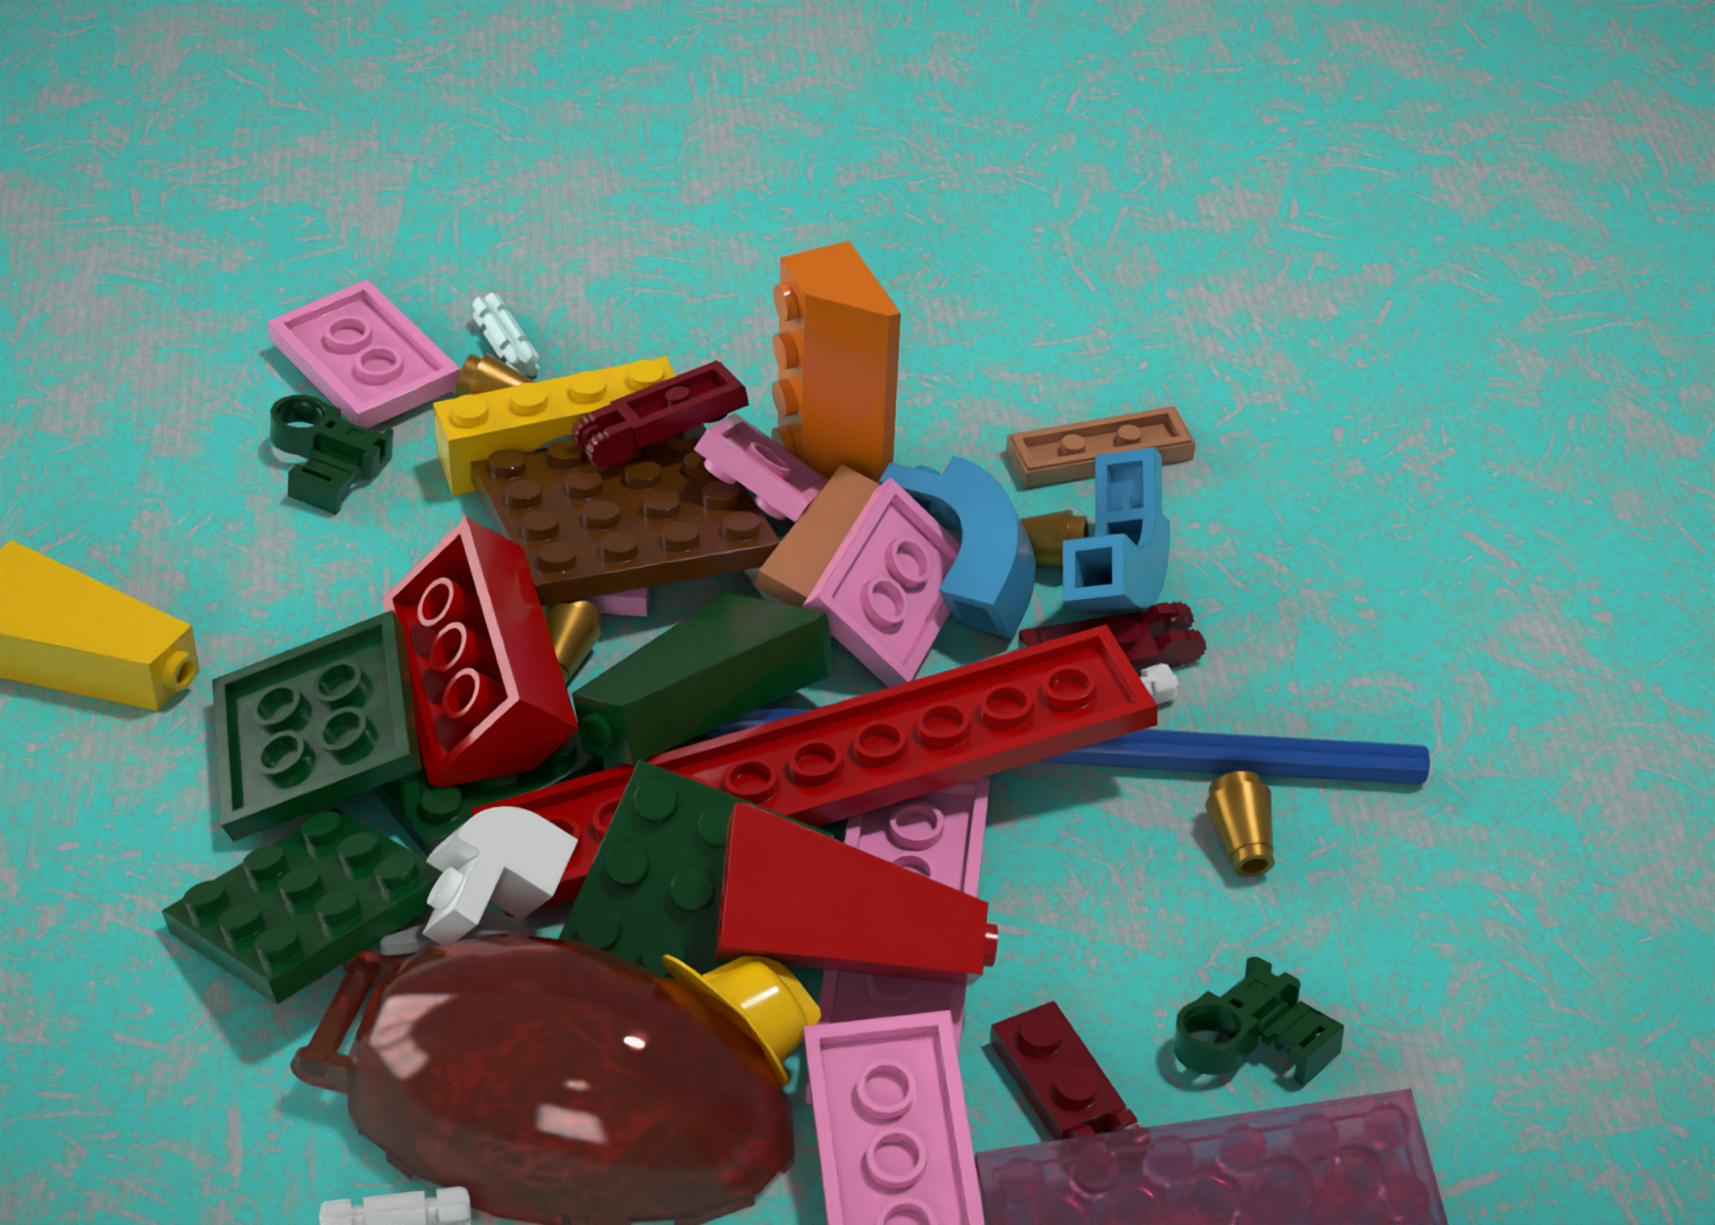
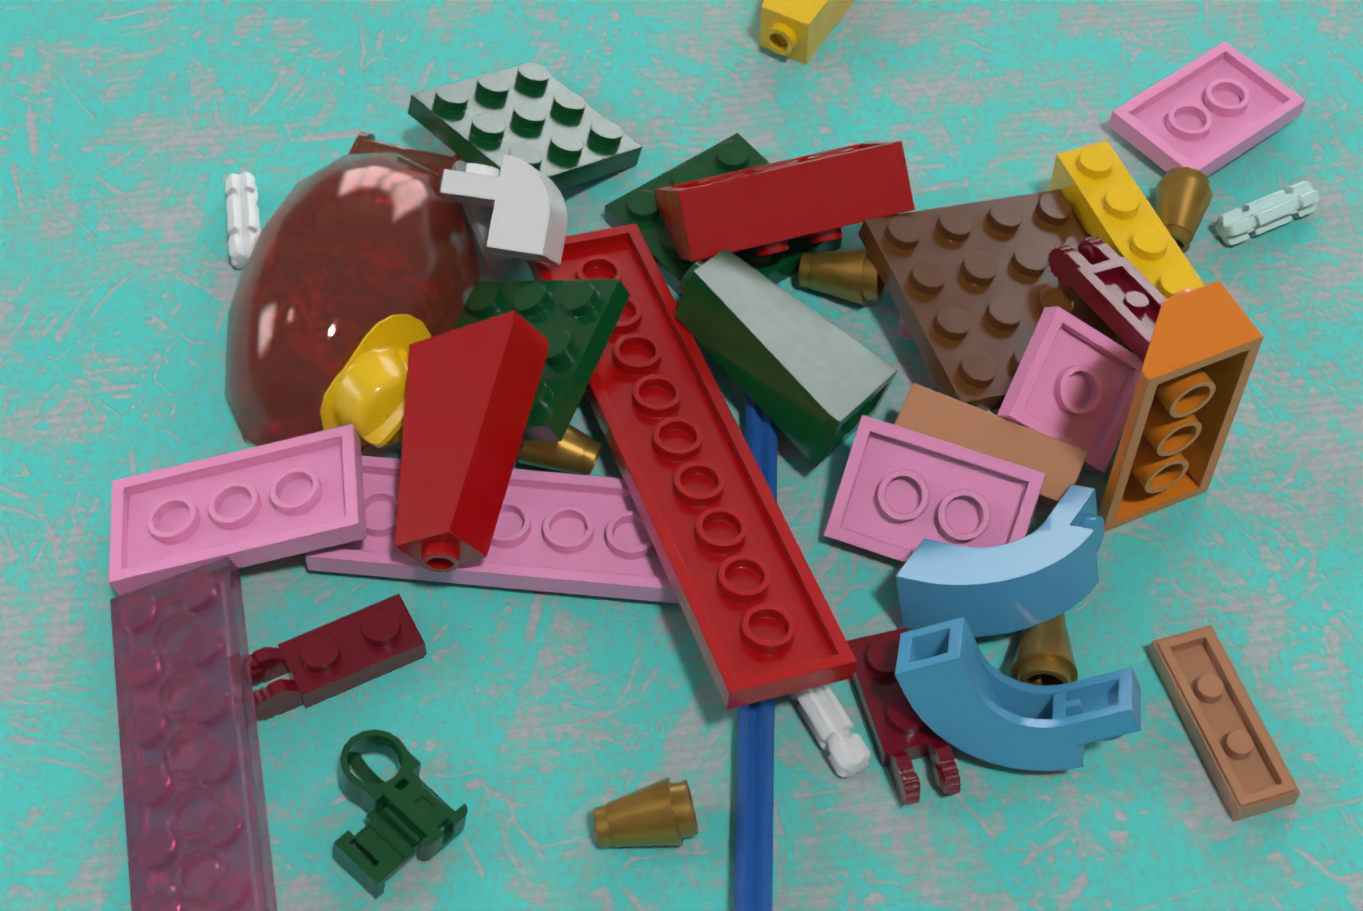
camera: 90 degrees right, 10 degrees up
dark green plate [212,610,421,842] -> none
dark green piece [270,395,393,515] -> none

